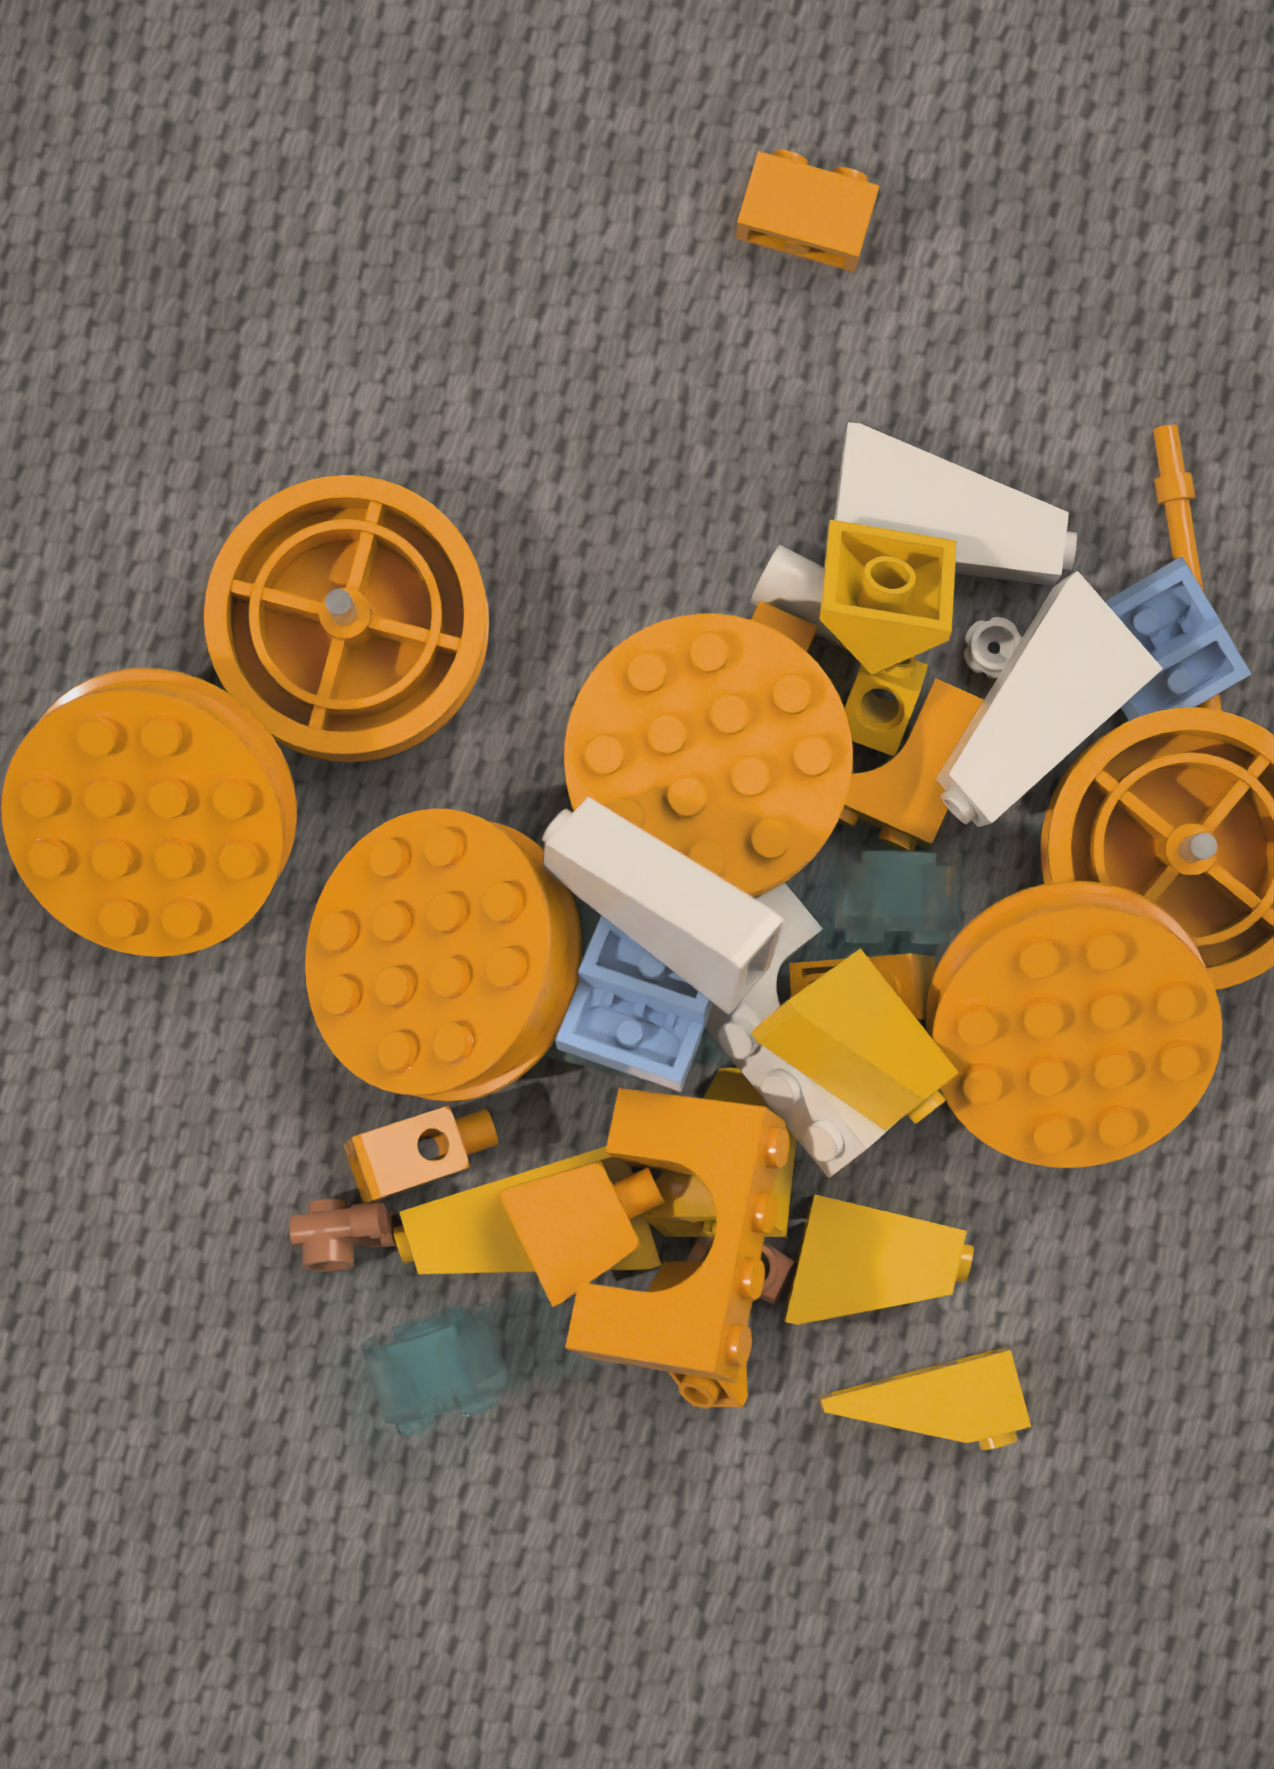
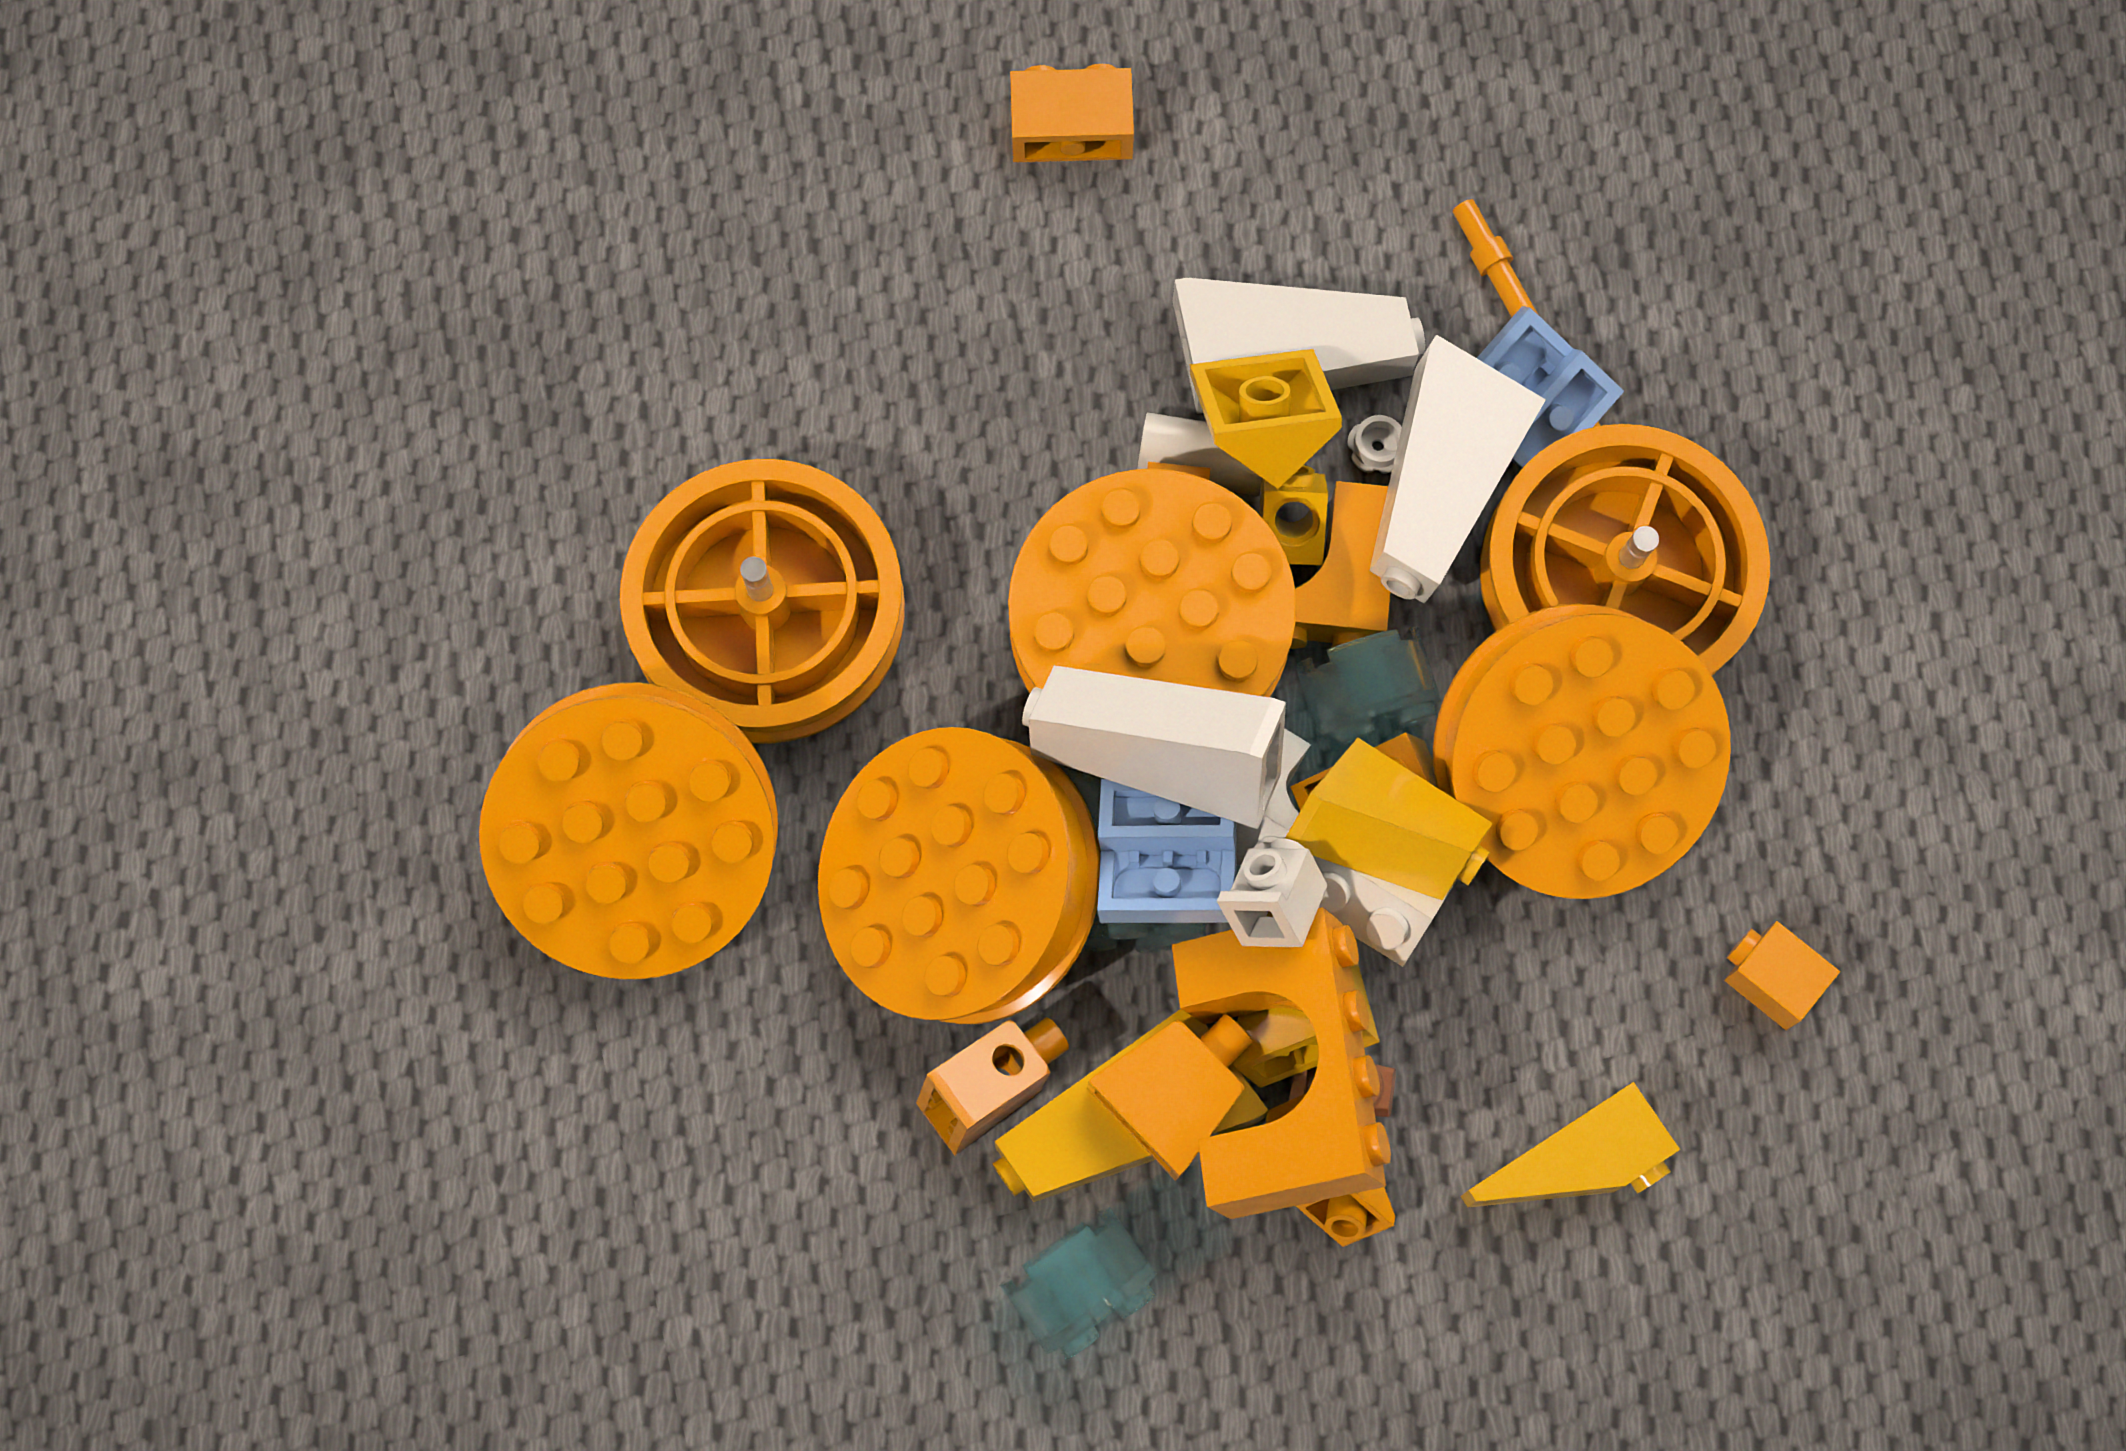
camera: 20 degrees left, 10 degrees down
nougat plate [289,1199,400,1272] -> none
yellow slope [783,1194,974,1325] -> none
none -> white brick [1217,838,1328,947]
none -> light orange brick [1724,921,1840,1030]

